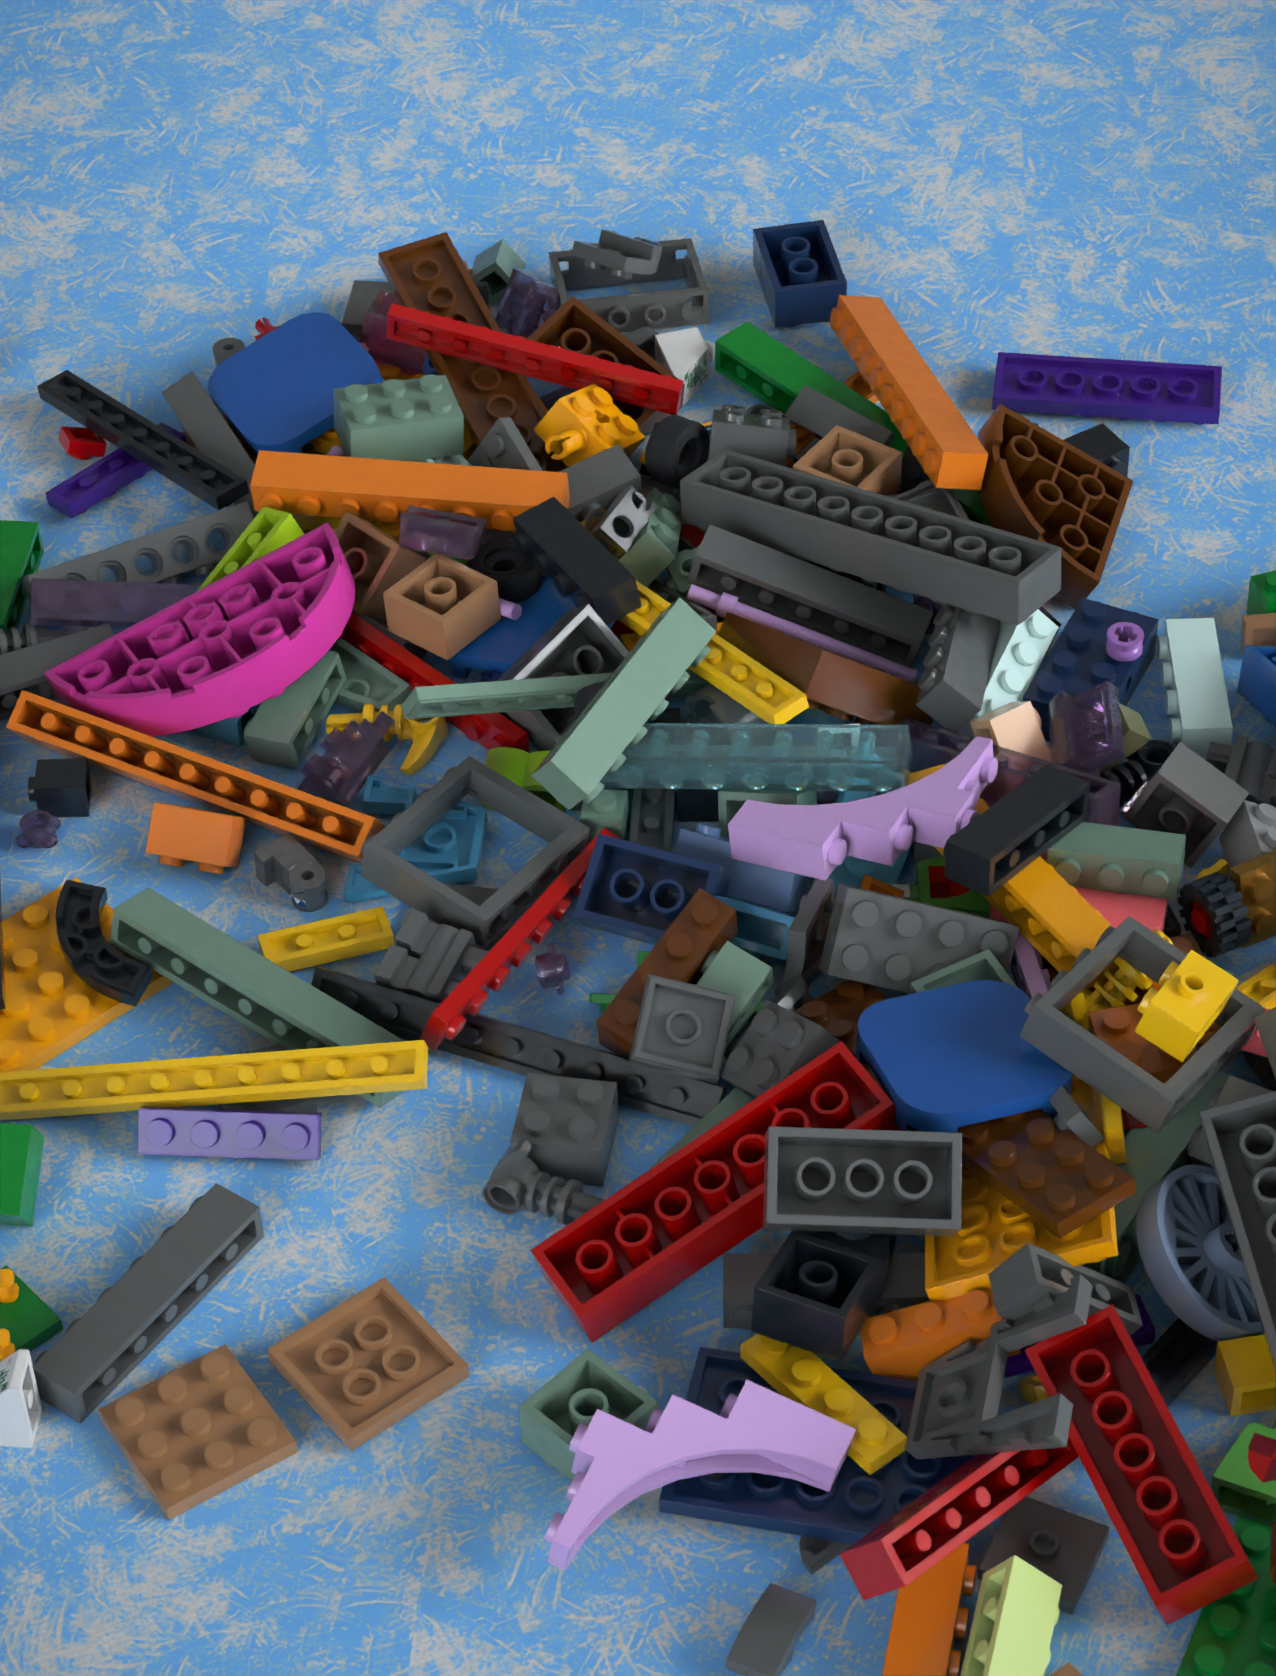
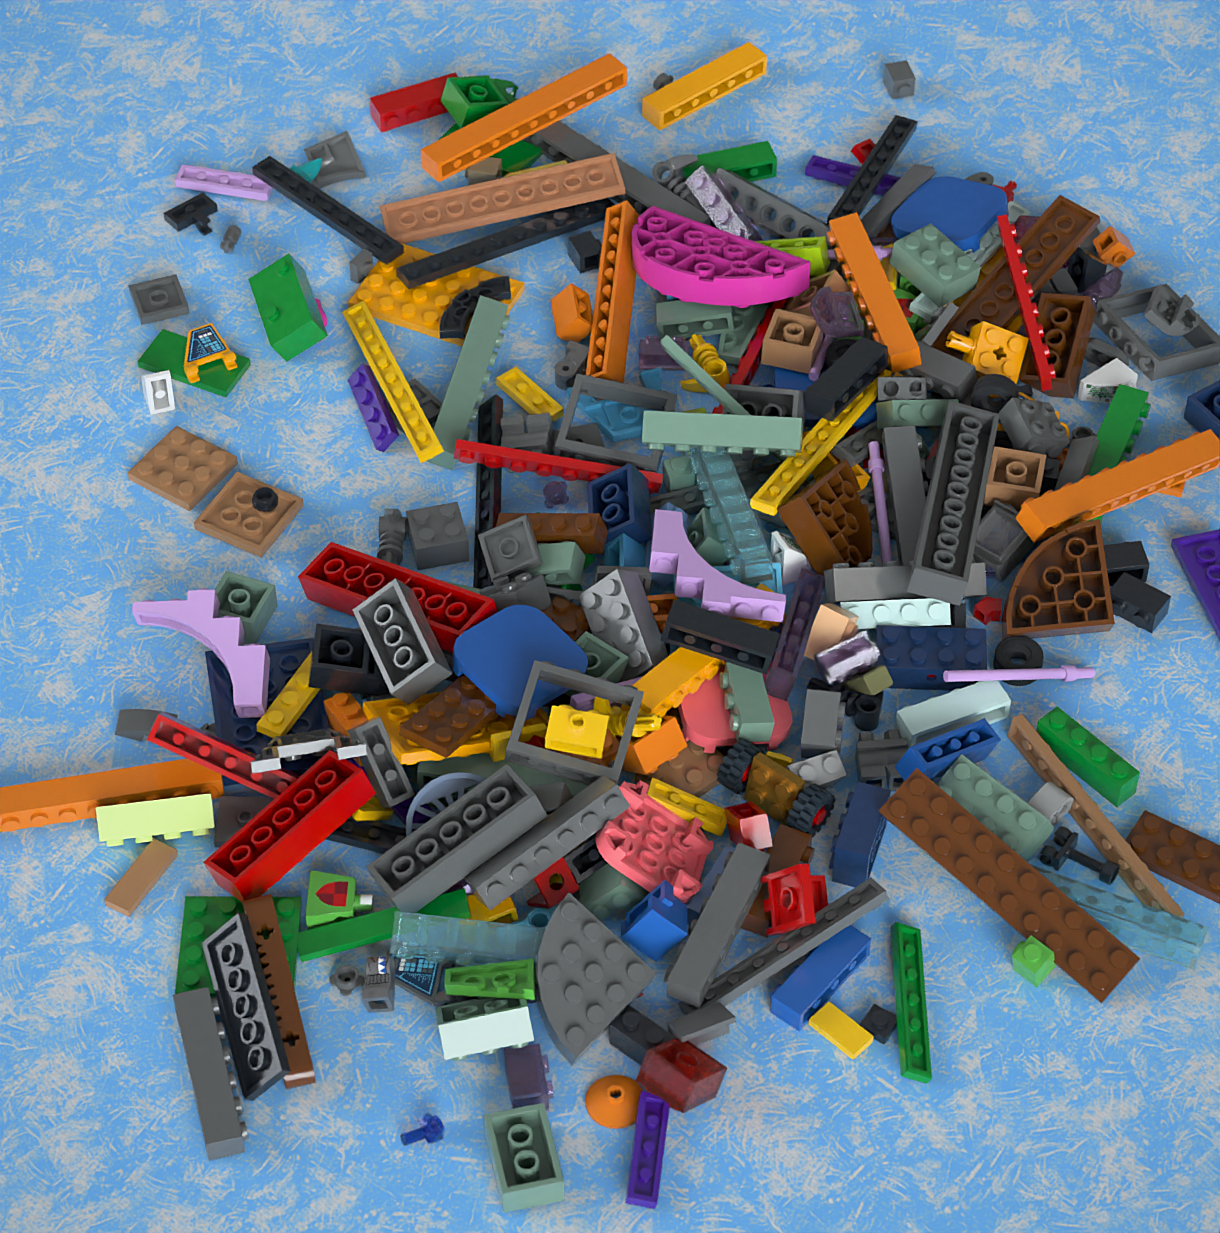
camera: 65 degrees right, 5 degrees up
clear purple plate [16,810,61,849] -> none
dark grey brick [33,1183,264,1423] -> none
sand green brick [470,239,526,304] -> none
dark grey plate [1048,1086,1104,1148] -> none
medium lavender bush [1106,622,1144,662] -> none
none -> black plate [252,487,278,512]
none -> lavender bar [943,665,1095,682]
none -> black tyre [993,635,1044,686]

